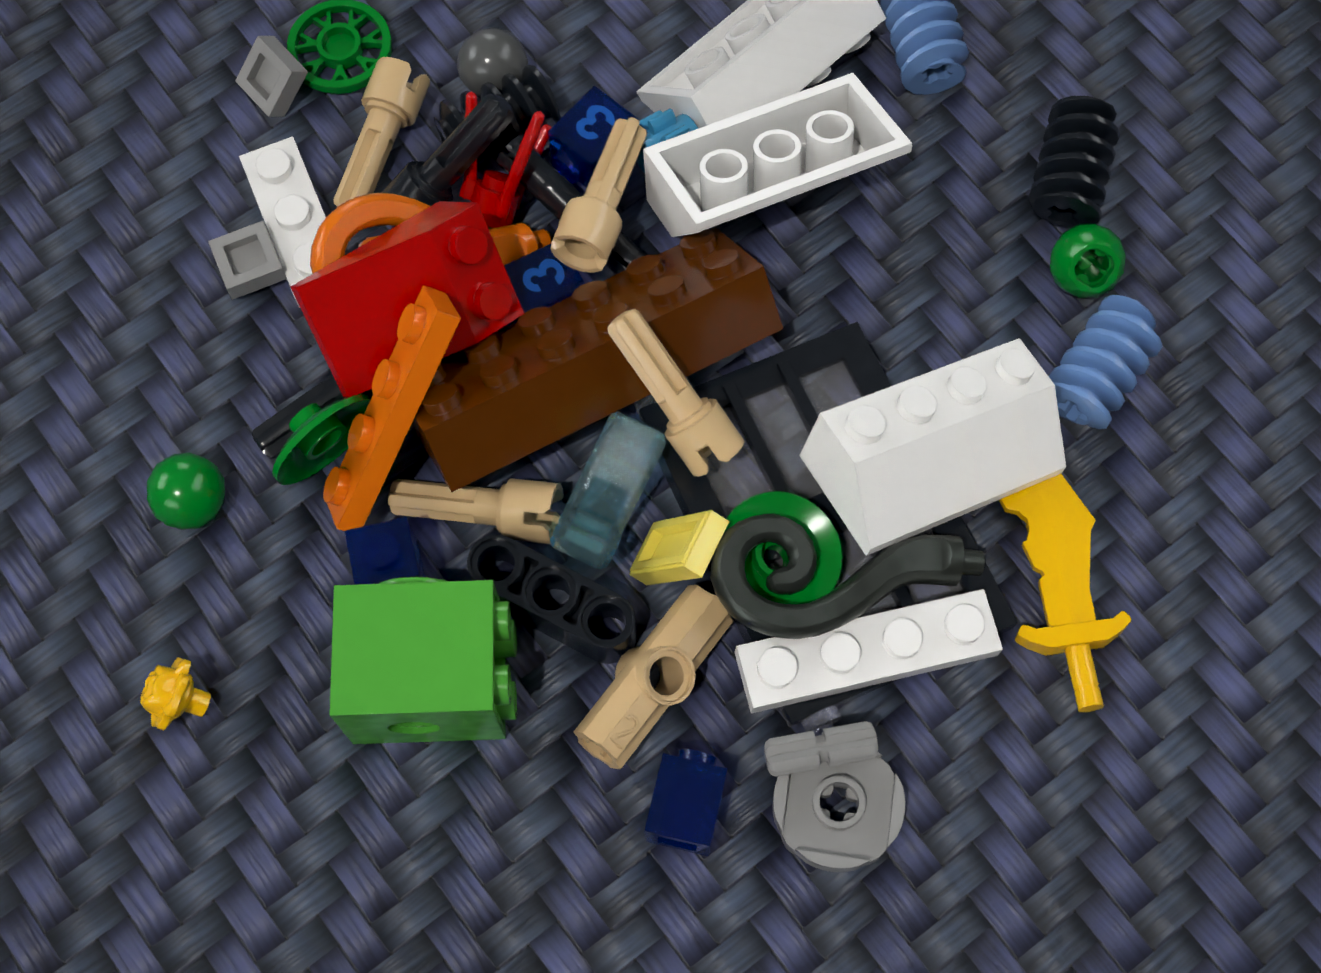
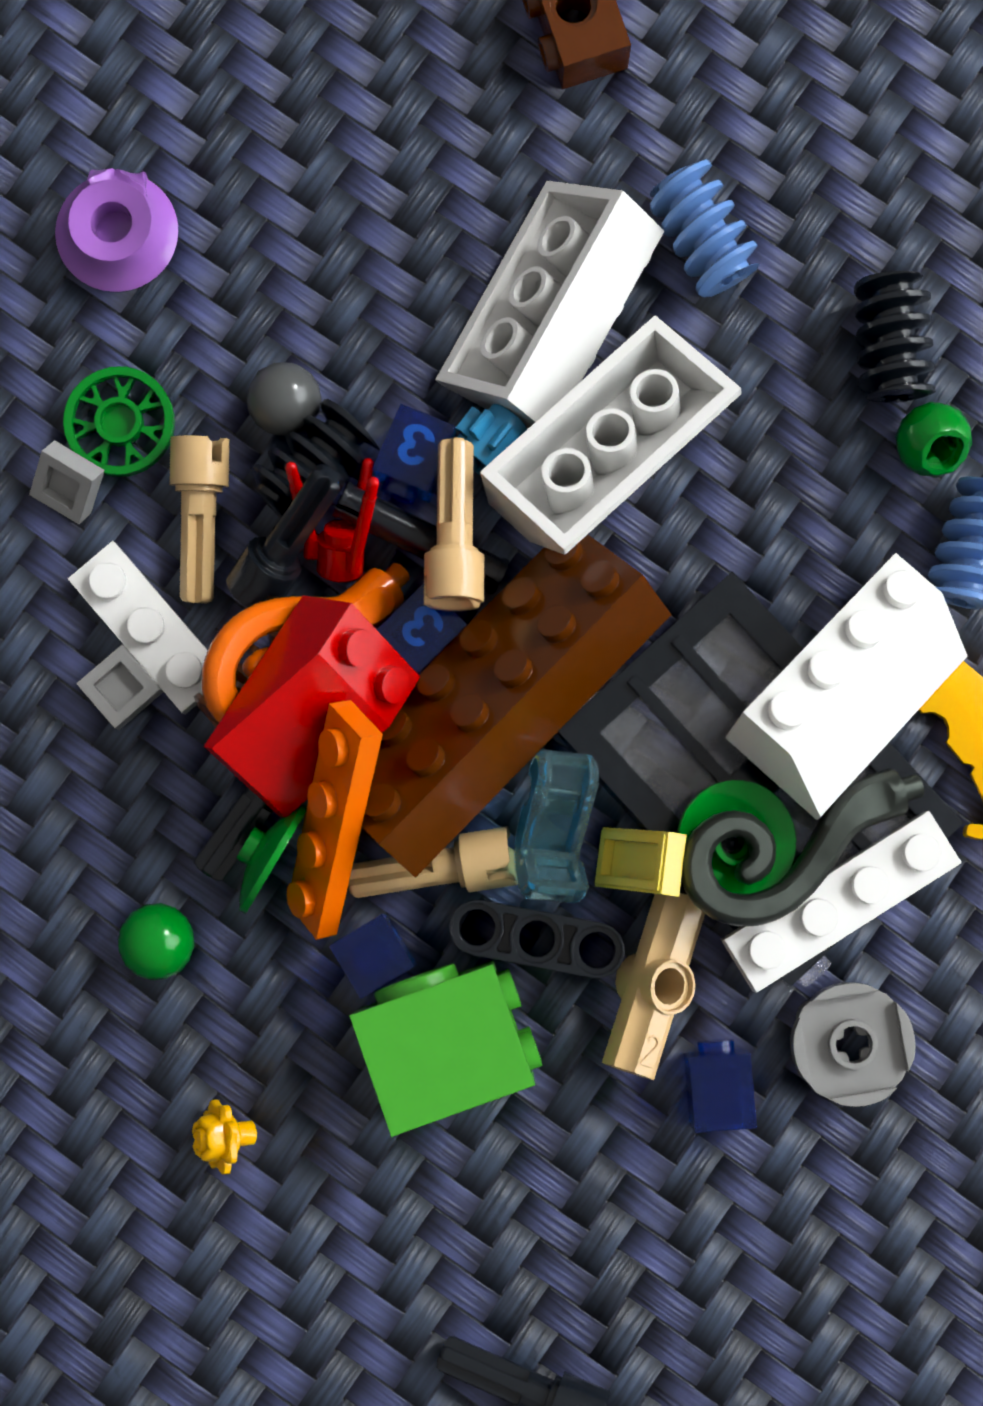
camera: 15 degrees left, 15 degrees up
tan piece [607,309,745,477] -> none
light grey piece [764,721,878,777] -> none

